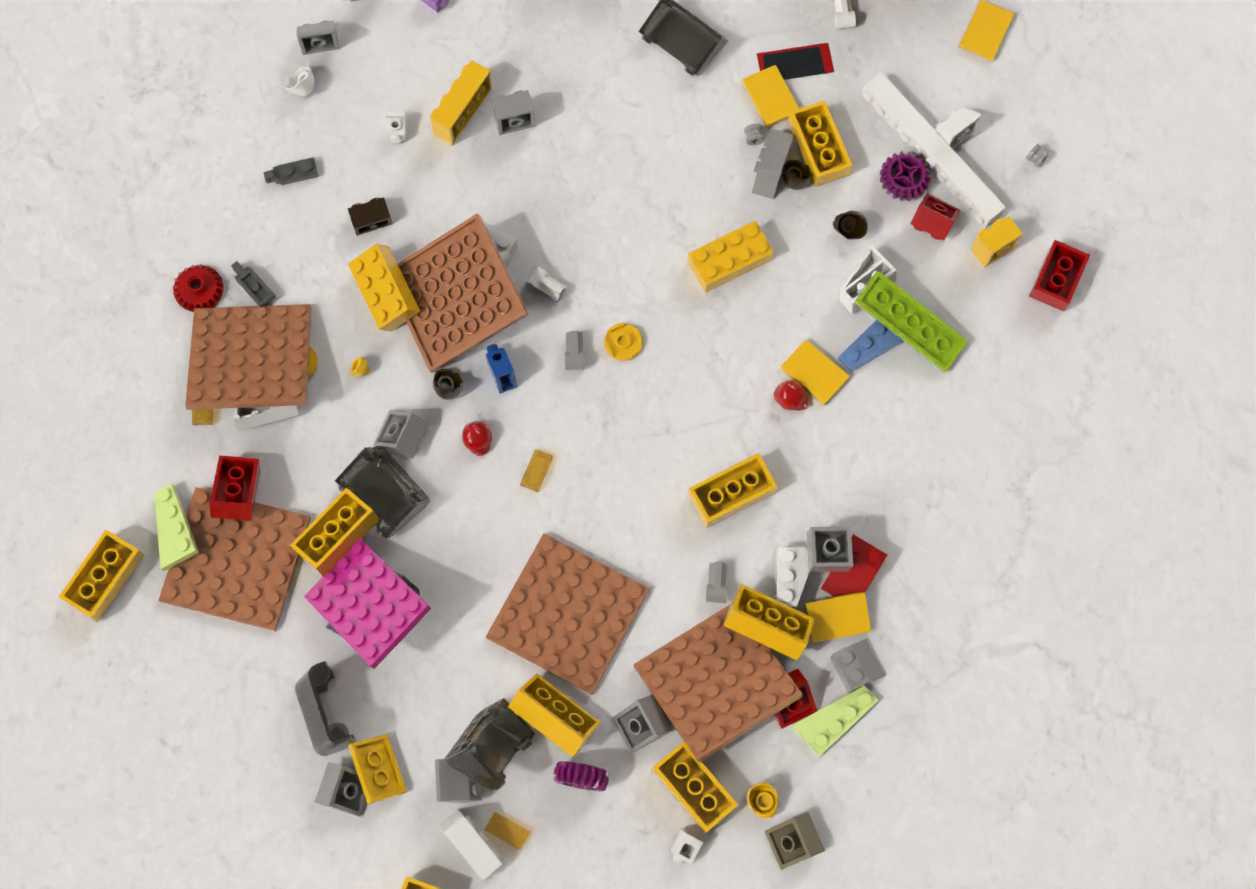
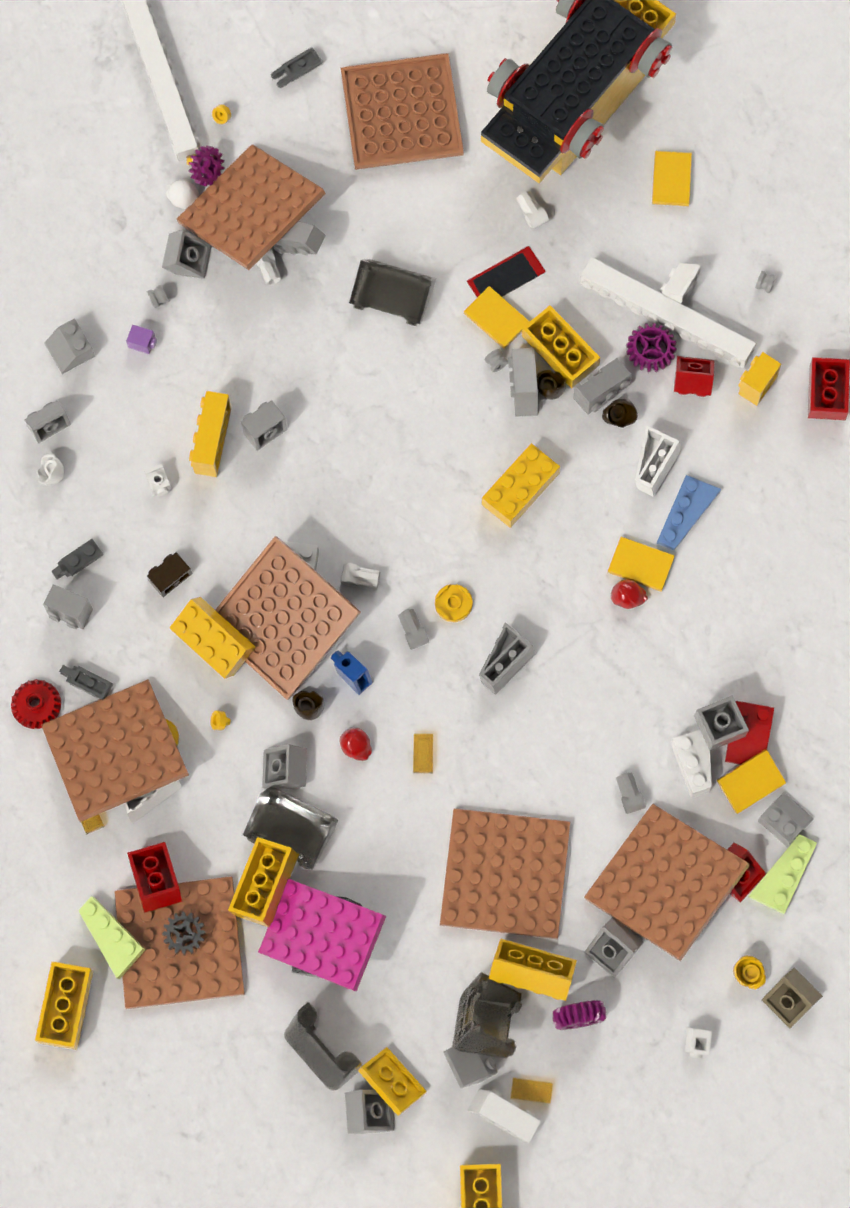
camera: 15 degrees left, 0 degrees up
yellow brick [652,741,738,834] -> none
yellow brick [688,453,778,528] -> none
yellow brick [723,584,815,660] -> none
lime plate [854,271,968,372] -> none
none -> light grey brick [43,584,93,629]
none -> dark grey gear [162,911,206,956]
none -> light grey wedge [479,622,535,695]
none -> light grey wedge [573,358,632,414]

